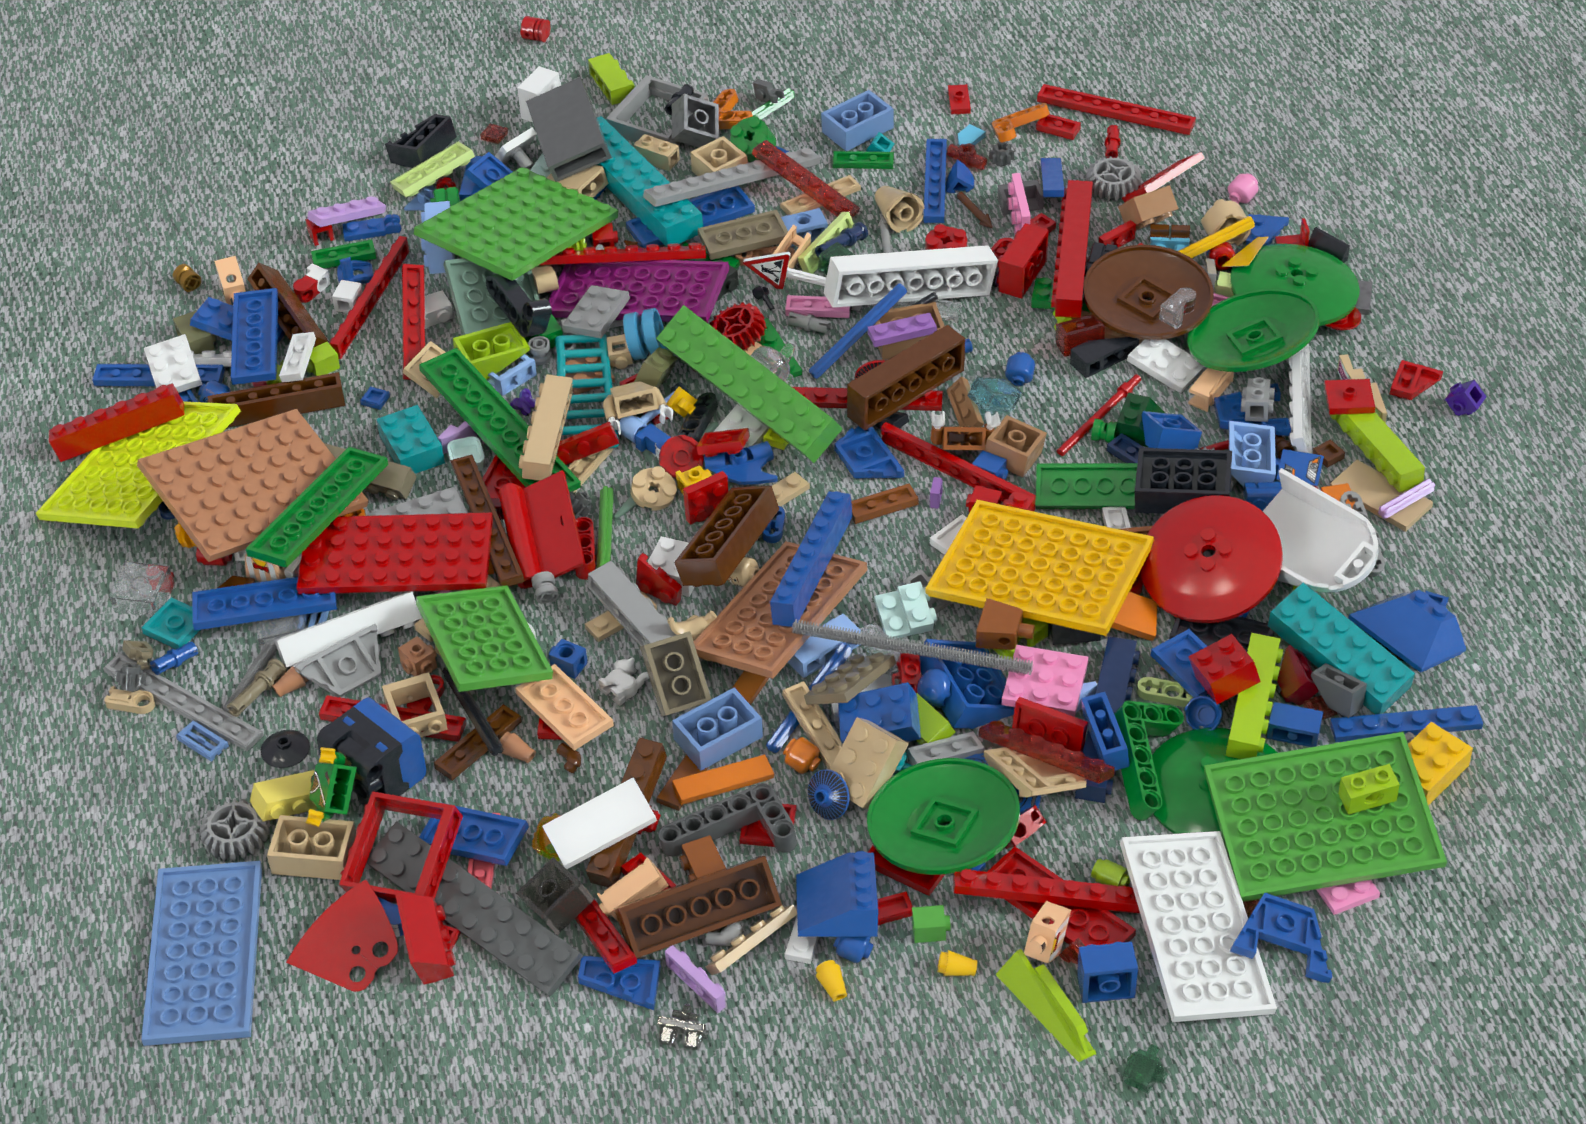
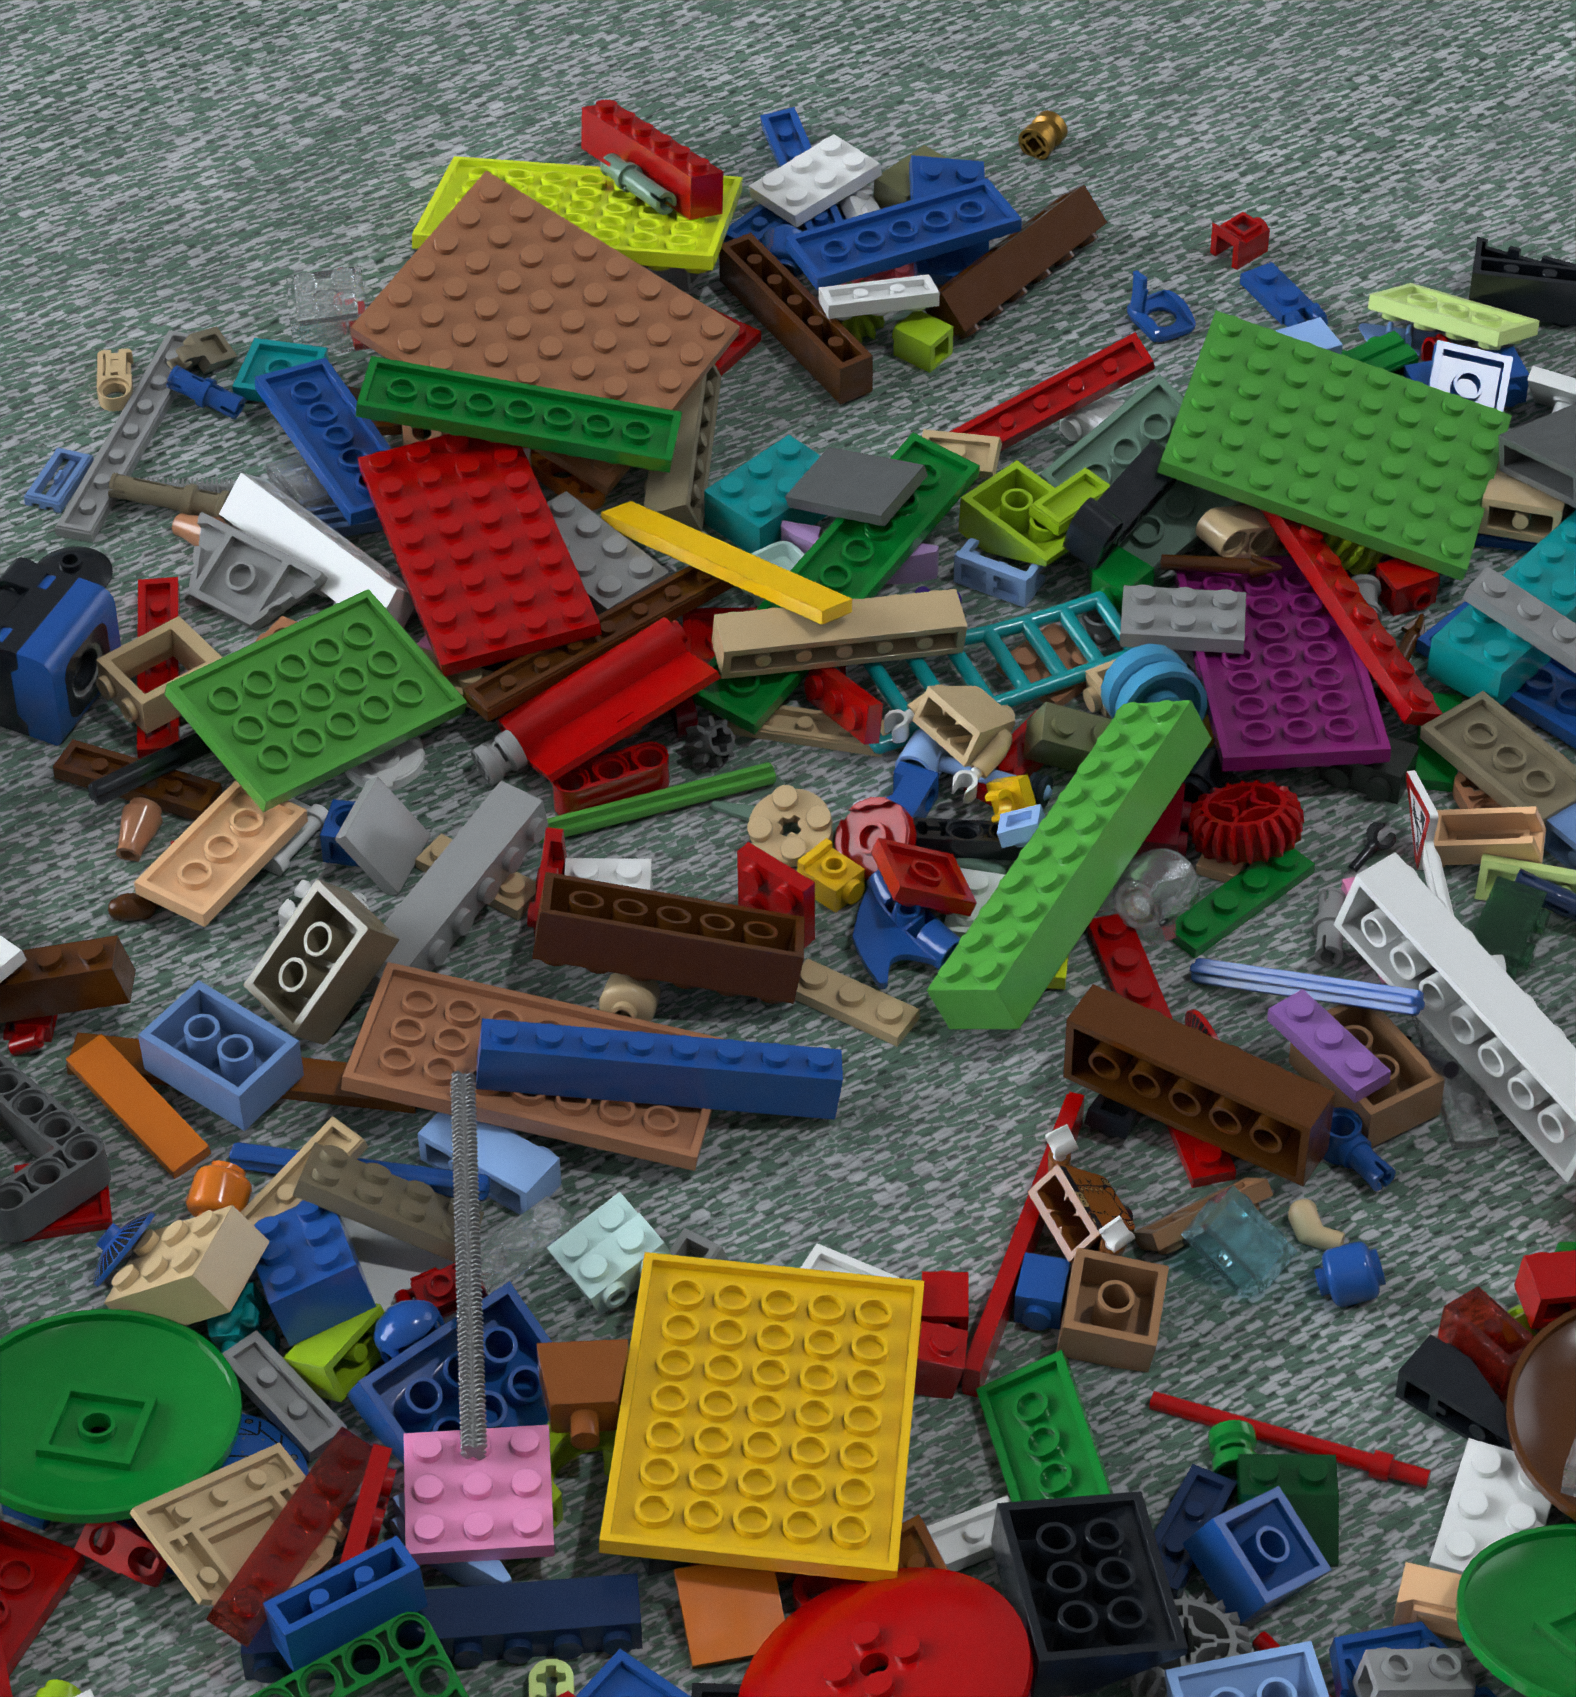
camera: 70 degrees right, 0 degrees up
dark grey gear [115,663,147,691] -> none
light nougat torso [215,256,246,305] -> none
leg [293,264,331,303] -> none
lavender plate [307,197,386,227] -> none
green plate [311,239,377,269] -> none
red plate [329,236,409,359] -> none
white brick [332,280,363,313] -> none
blue tile [360,387,390,410] -> none
light grey wheel [528,336,552,365] -> none
tan piece [667,611,717,661] -> none
blue beam [762,506,785,543] -> none
blue wing [834,426,904,478] -> none
dark orange plate [851,483,919,524] -> none
medium lavender tile [930,477,943,509] -> none
none -> light grey tile [335,777,431,896]
none -> sand green pin [600,153,677,215]
none -> yellow tile [601,501,852,625]
none -> dark grey tile [785,447,928,526]
none -> light blue plate [997,804,1045,848]
none -> lime tile [1029,467,1111,536]
none -> reddish brown piece [1160,554,1282,579]
none -> tan arm [1288,1199,1345,1251]

